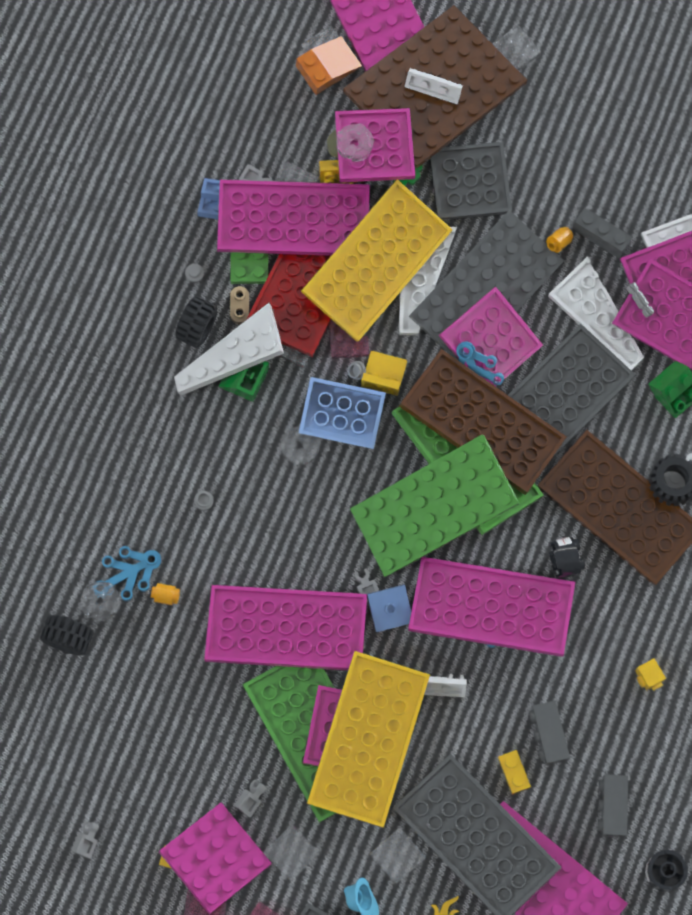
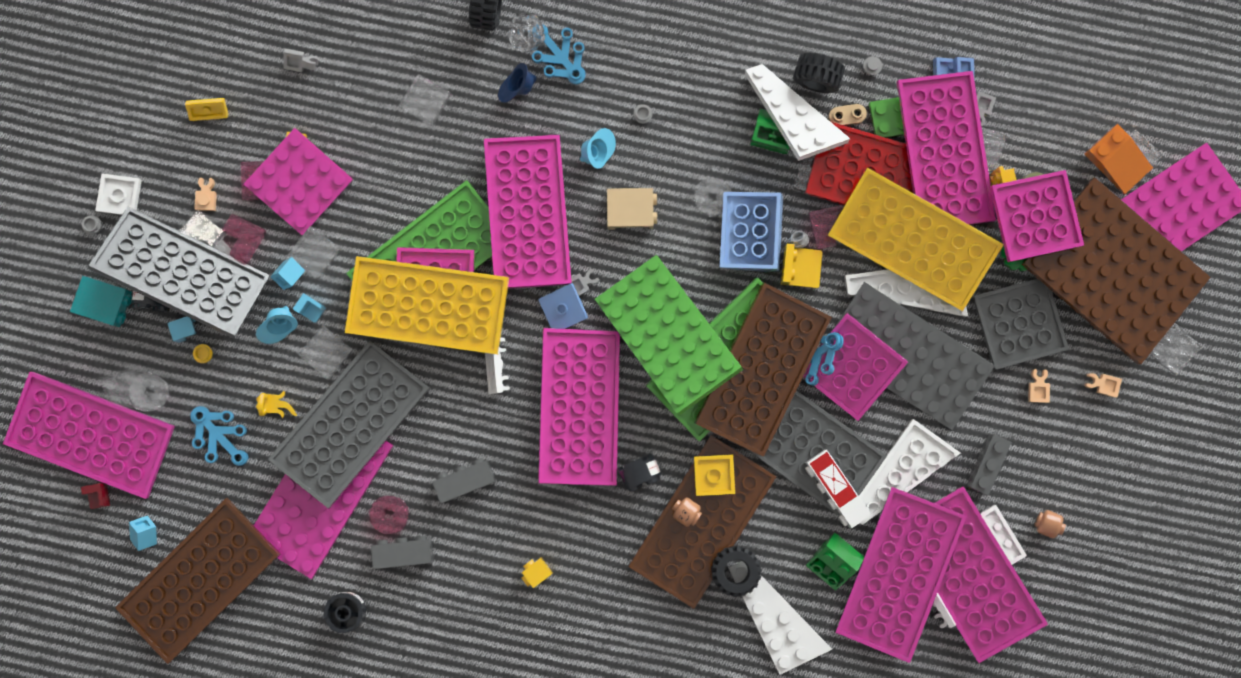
camera: 85 degrees right, 10 degrees up
light orange brick [151,583,180,605] -> none
light grey plate [234,780,266,818] -> none
clear plate [336,123,374,162] -> none
white plate [405,68,463,104] -> none
yellow plate [498,750,531,794] -> none
light orange brick [546,227,573,253] -> none
light grey axle [627,282,654,318] -> none
none -> medium azure panel [270,257,305,290]
none -> medium azure panel [293,293,326,323]
none -> clear pink plate [369,496,409,534]
none -> clear plate [399,74,451,127]
none -> dark blue piece [498,63,537,103]
none -> medium azure piece [580,128,616,169]
none -> tan panel [607,188,657,230]
none -> nougat head [672,498,702,527]
none -> yellow plate [694,455,735,496]
none -> white brick [805,449,871,528]
none -> light nougat plate [1028,369,1050,403]
none -> nougat head [1034,510,1066,539]
none -> light nougat plate [1084,373,1122,398]

